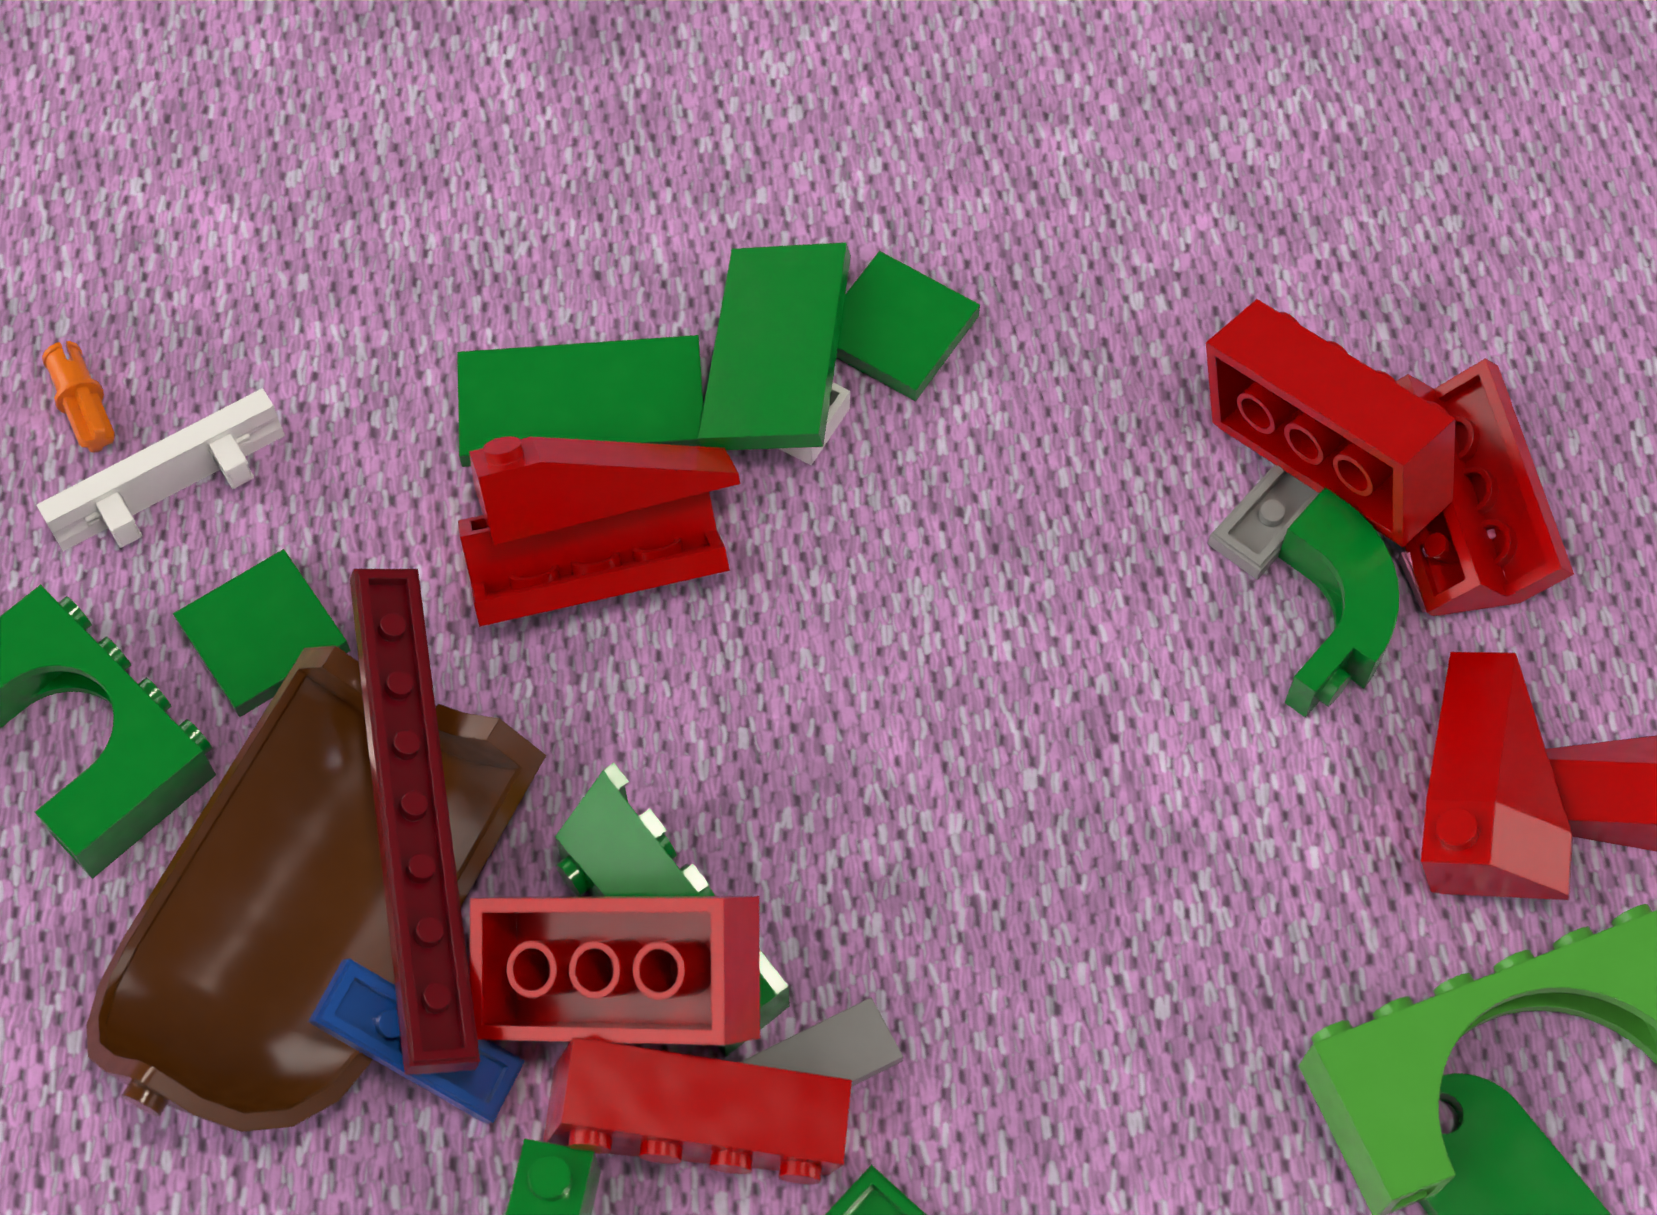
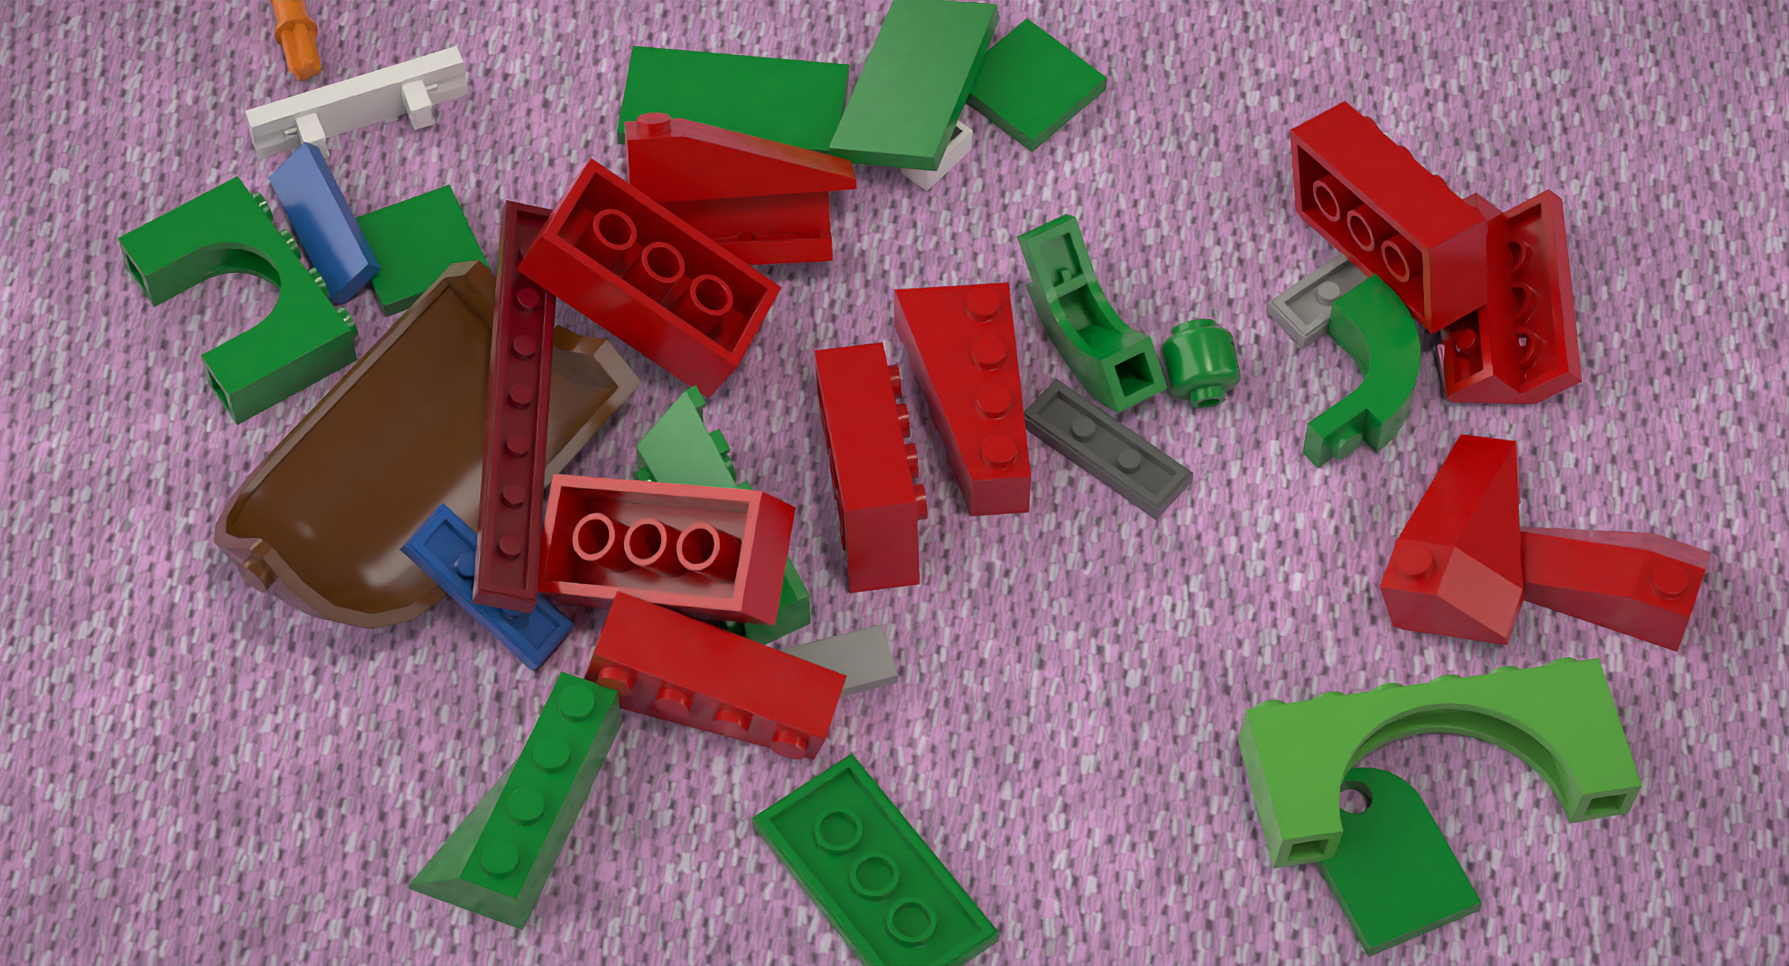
camera: 10 degrees right, 5 degrees down
none -> blue tile [268,142,381,305]
none -> red brick [516,158,782,399]
none -> red wedge [814,342,928,593]
none -> red wedge [894,282,1031,516]
none -> green arch [1017,214,1168,412]
none -> dark grey tile [1024,379,1193,520]
none -> green head [1161,319,1241,408]

